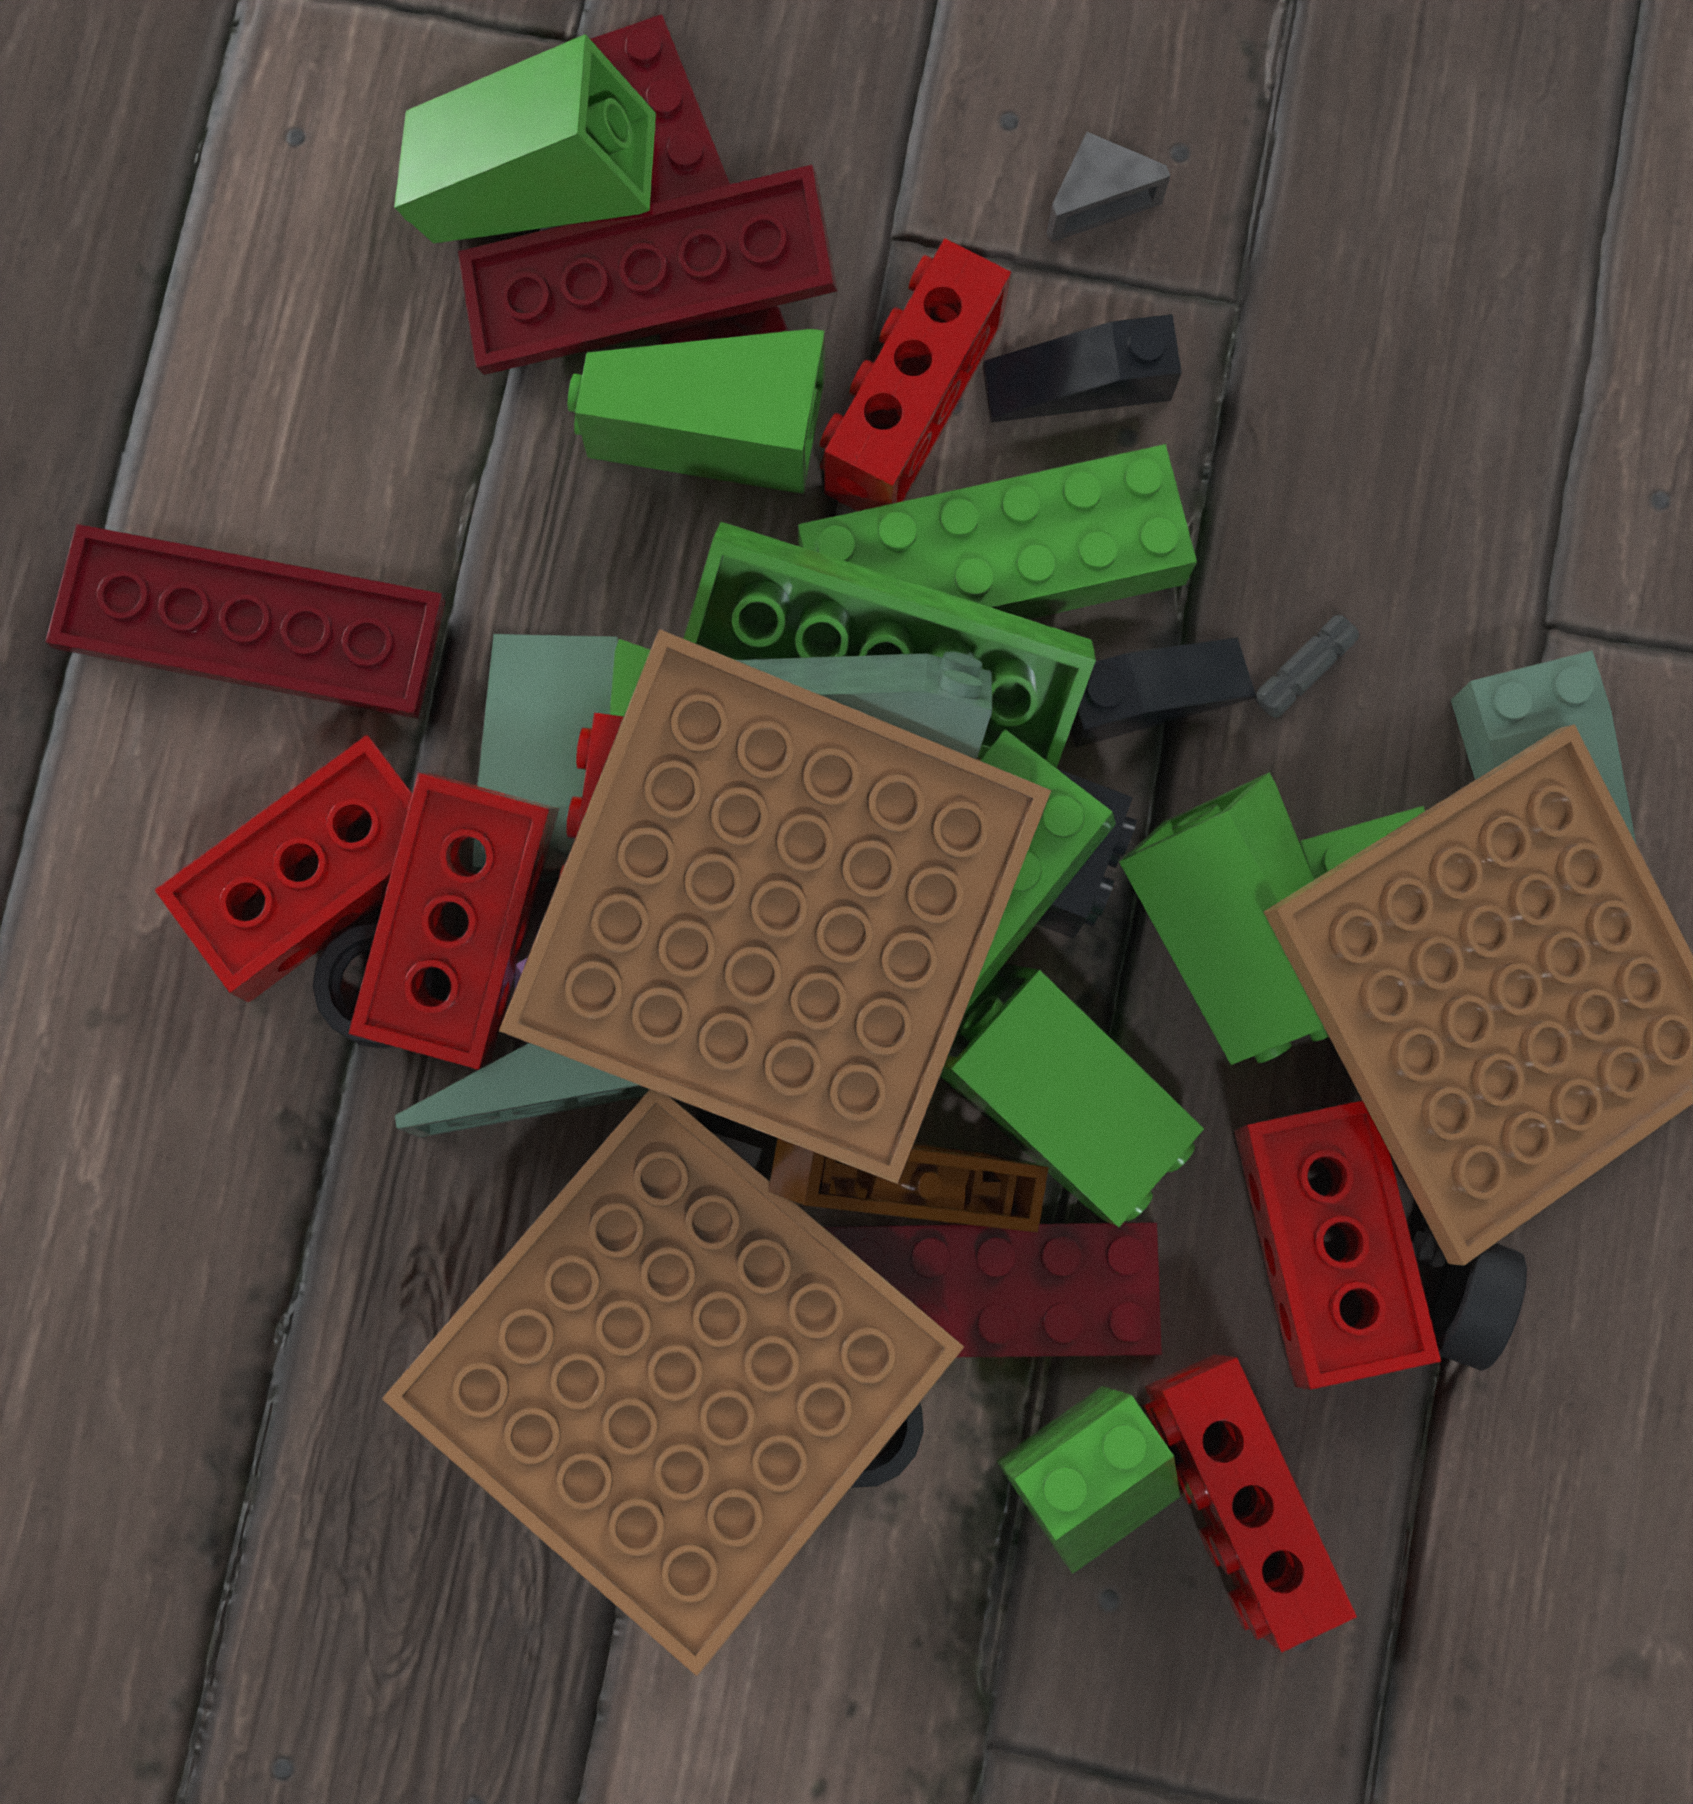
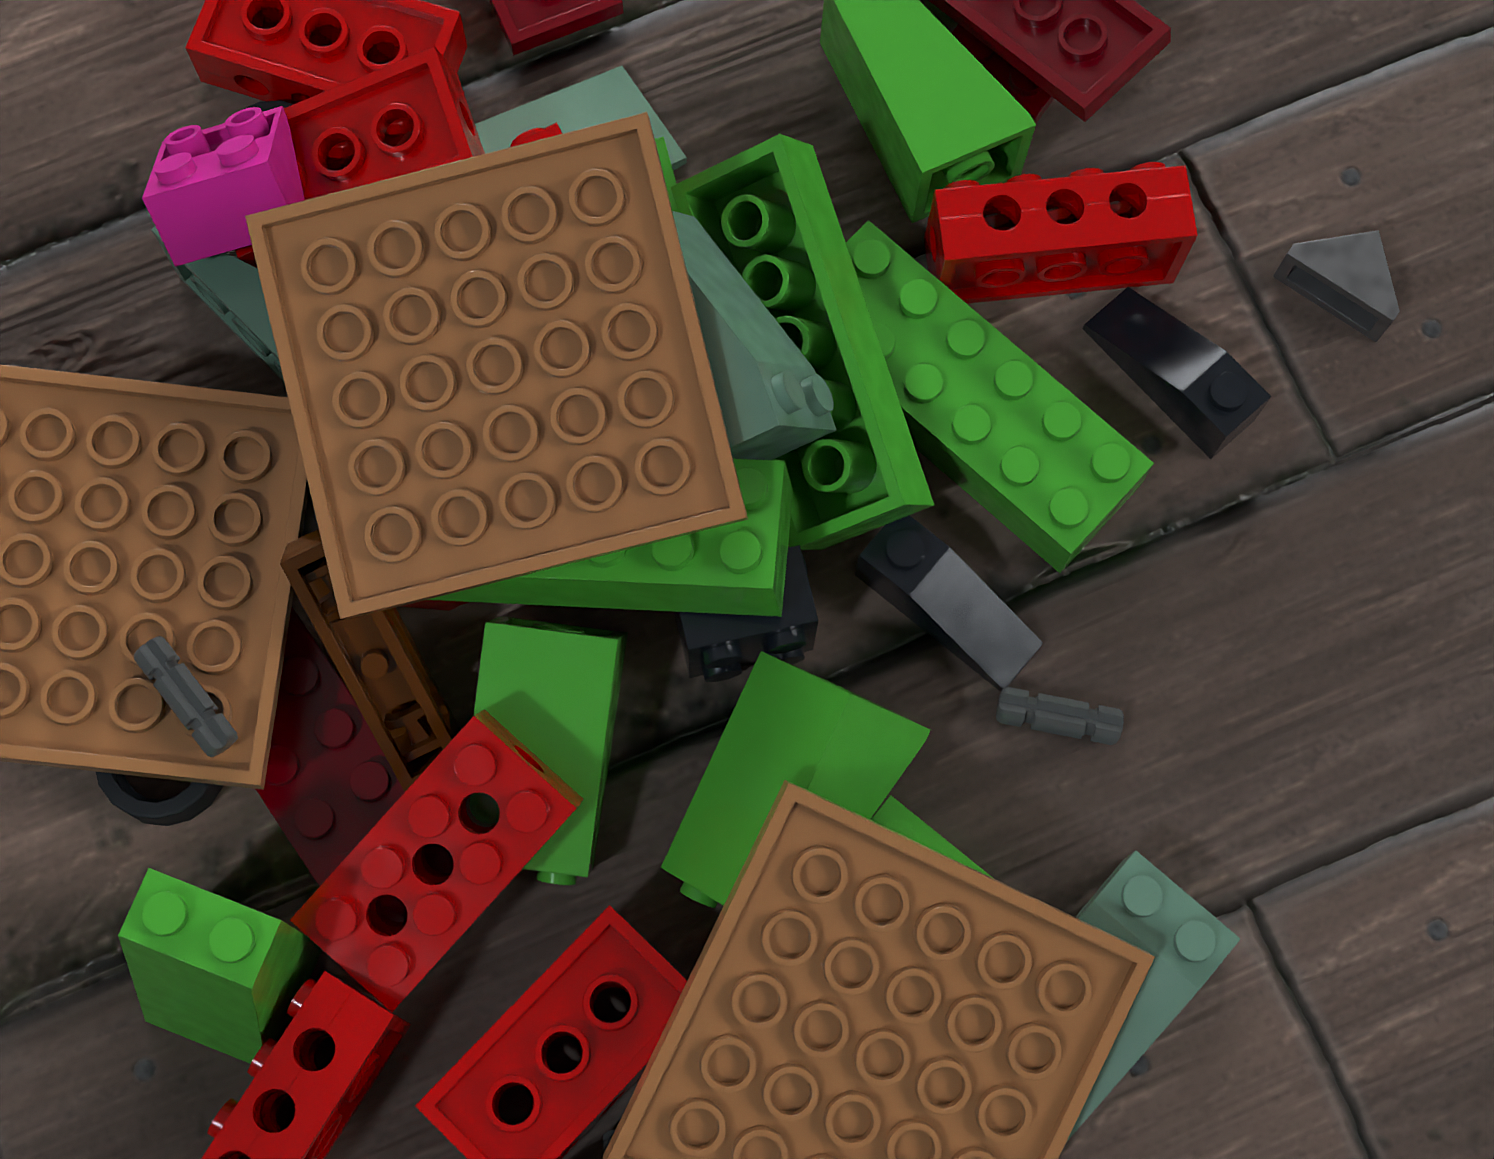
camera: 55 degrees right, 5 degrees down
none -> dark grey axle [134,636,238,757]
none -> dark pink slope [142,106,305,267]
none -> red brick [290,709,584,1012]

